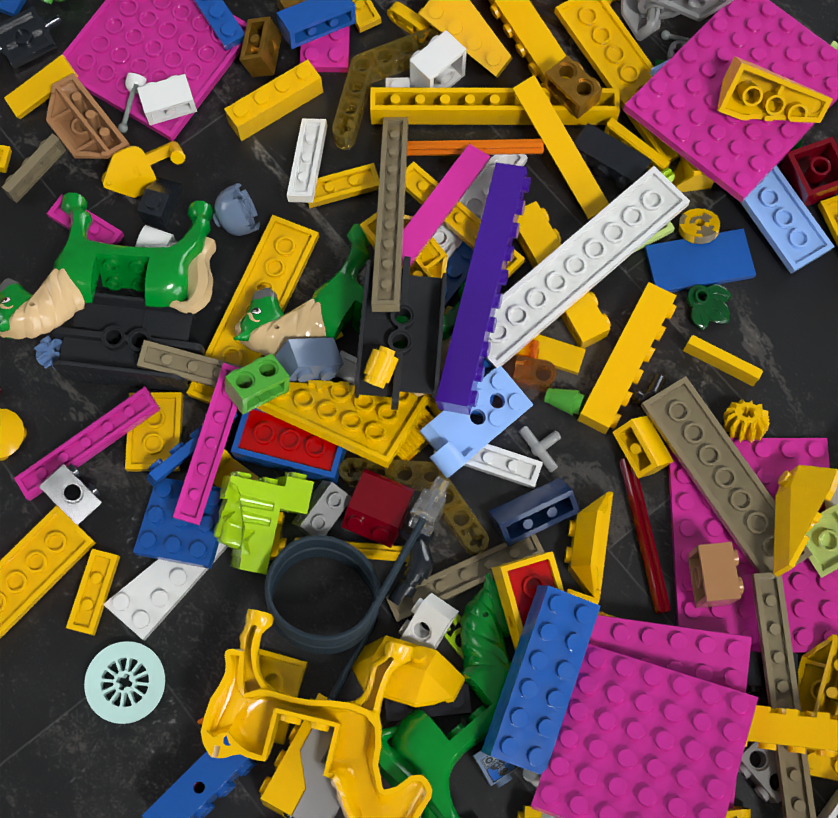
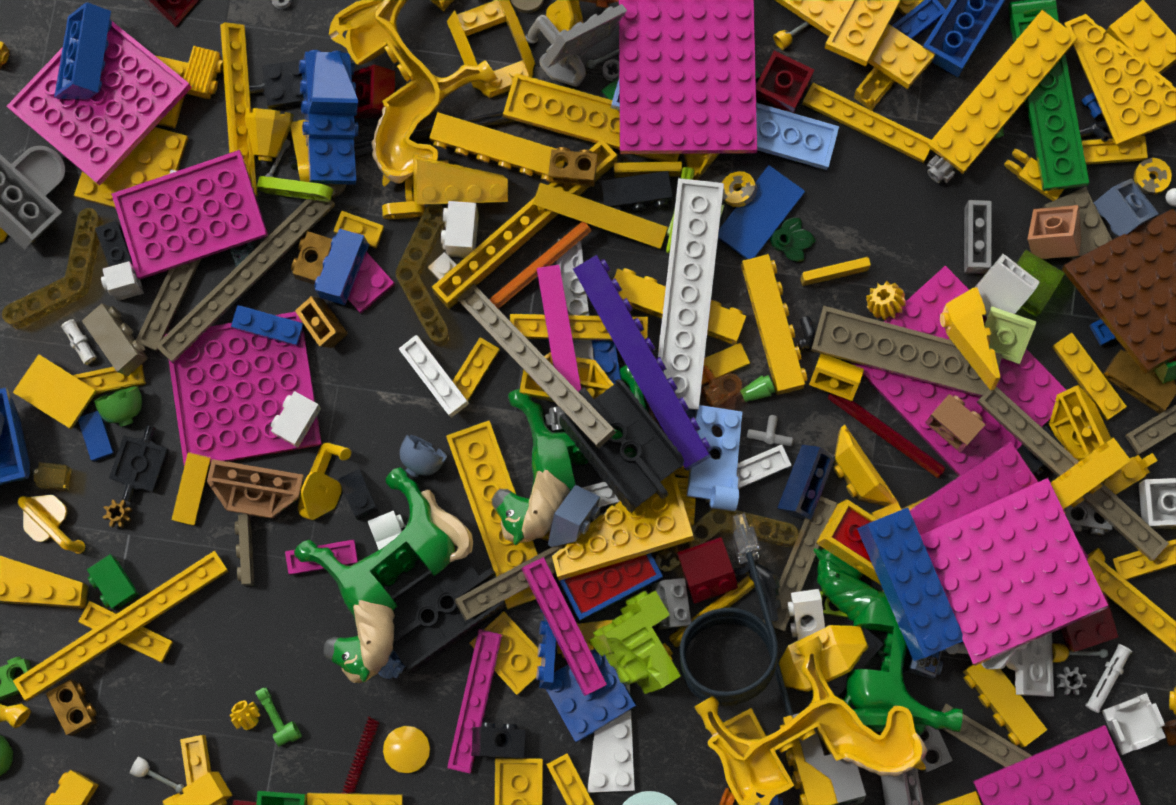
camera: 40 degrees left, 5 degrees up
hinge [118,73,147,133] -> none
yellow brick [224,59,323,141] -> none
bright green brick [225,353,290,415] -> none
yellow brick [363,346,399,389] -> none
yellow wedge [717,56,833,123] -> none

